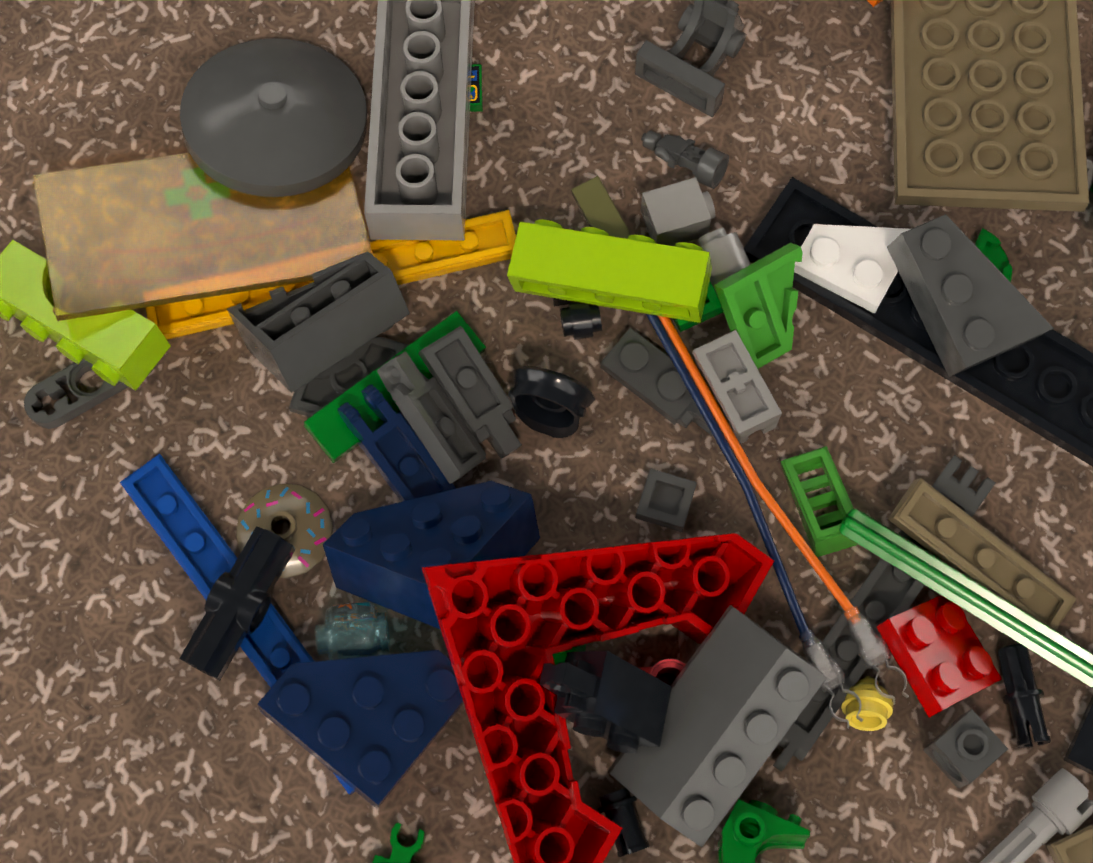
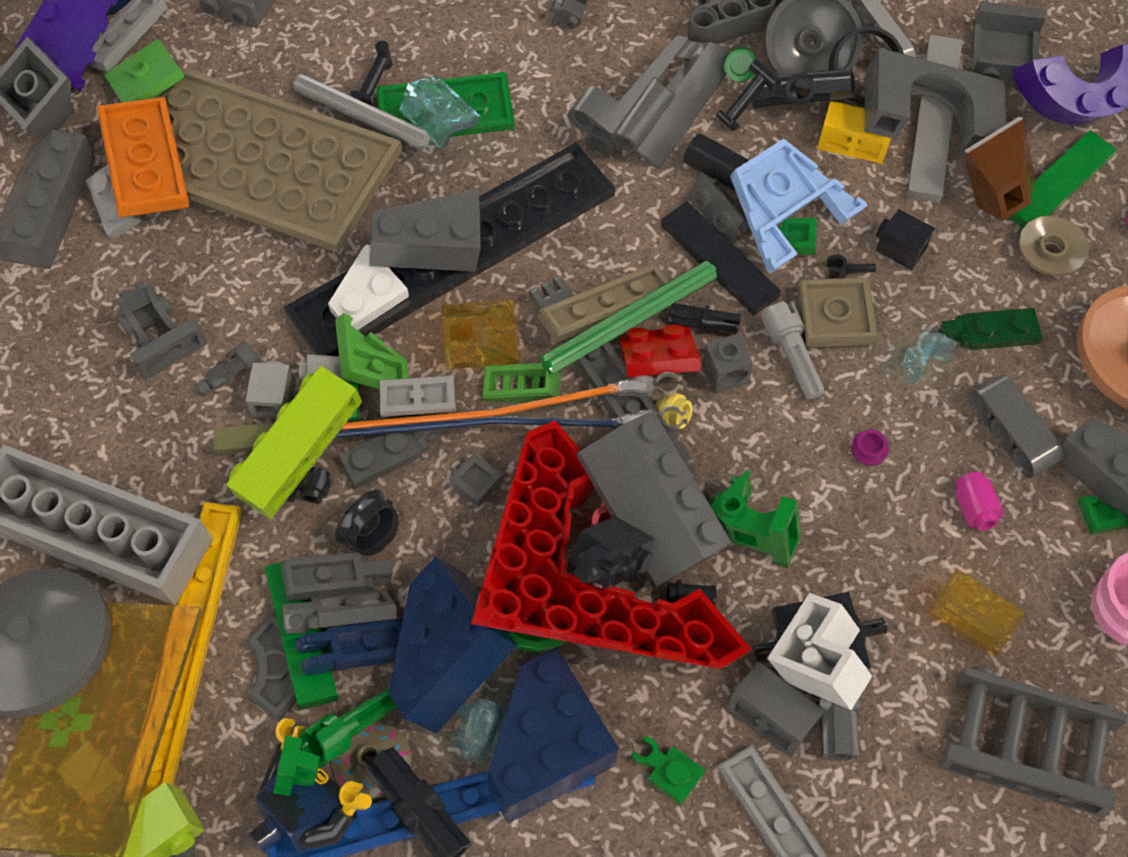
camera: 70 degrees left, 10 degrees down
dark grey wedge [227,251,410,393] -> none
none -> torso [248,718,372,854]
none -> green tile [273,736,320,796]
none -> green piece [298,688,398,767]
none -> clear yellow slope [442,299,519,370]

